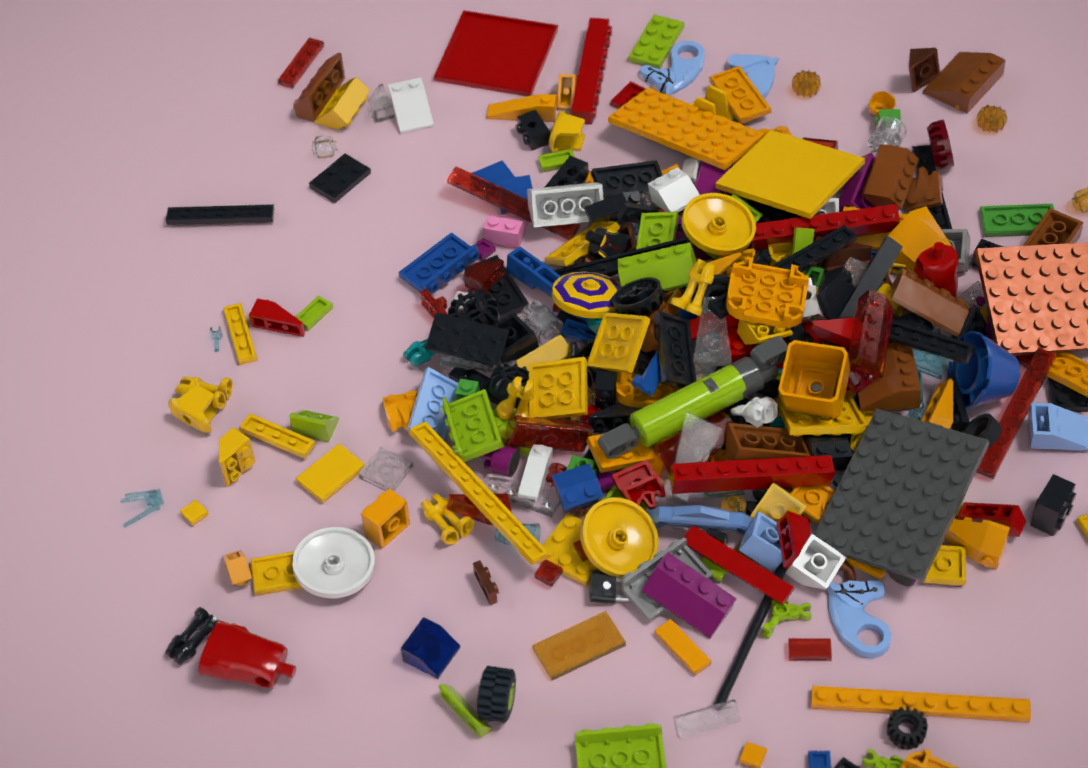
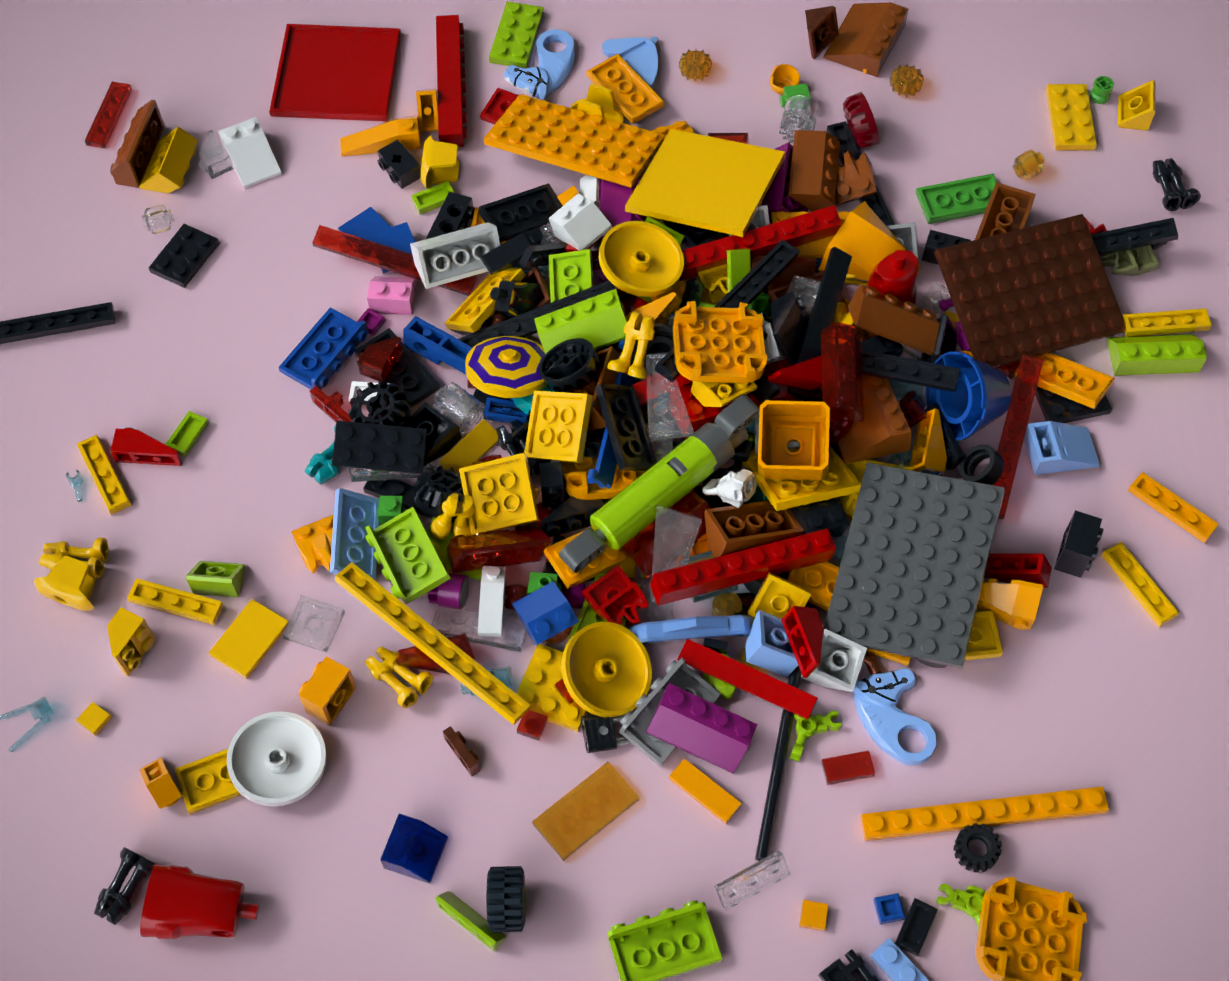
camera: 15 degrees left, 10 degrees up
none -> clear red leg [899,390,927,428]

